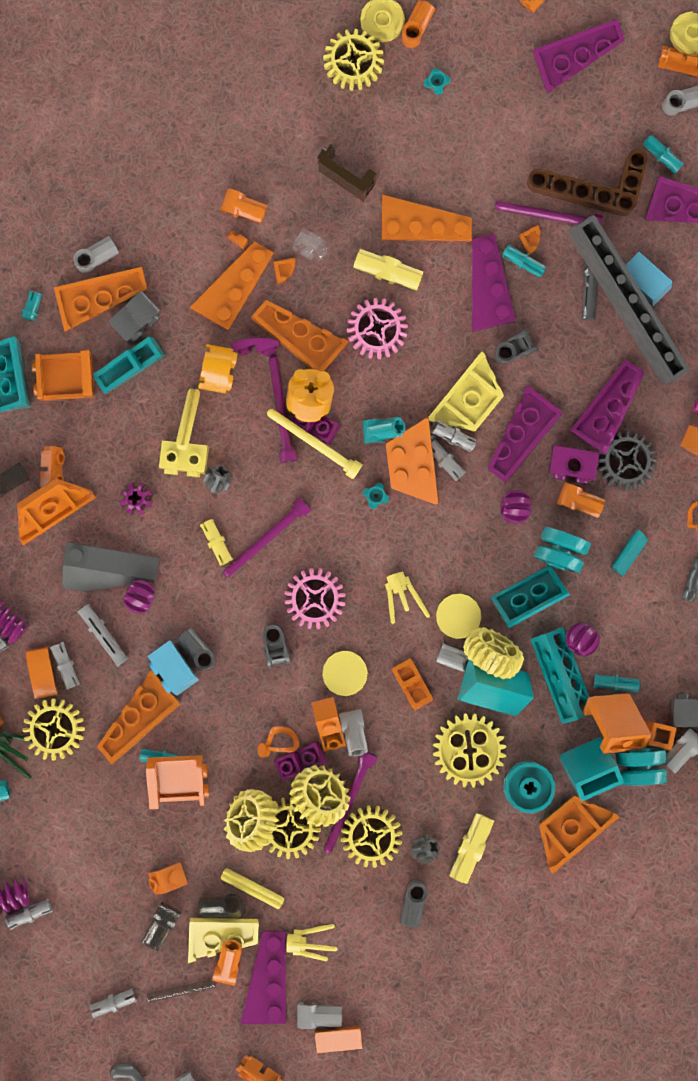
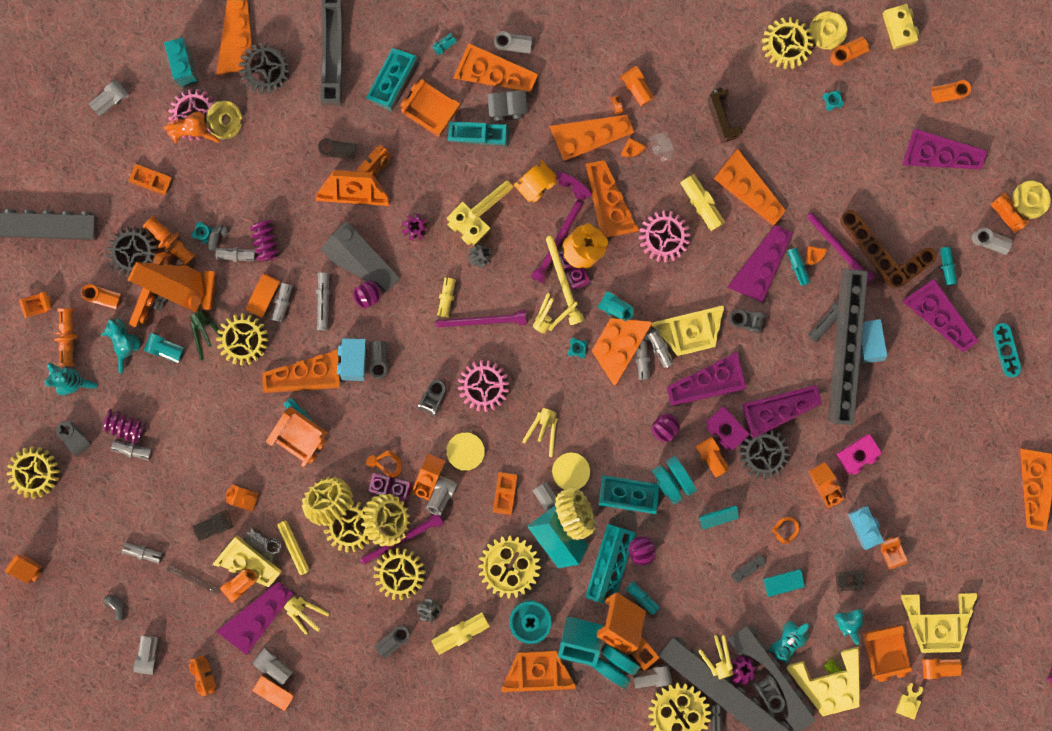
camera: 35 degrees right, 0 degrees up
none -> light yellow plant [533,293,578,334]

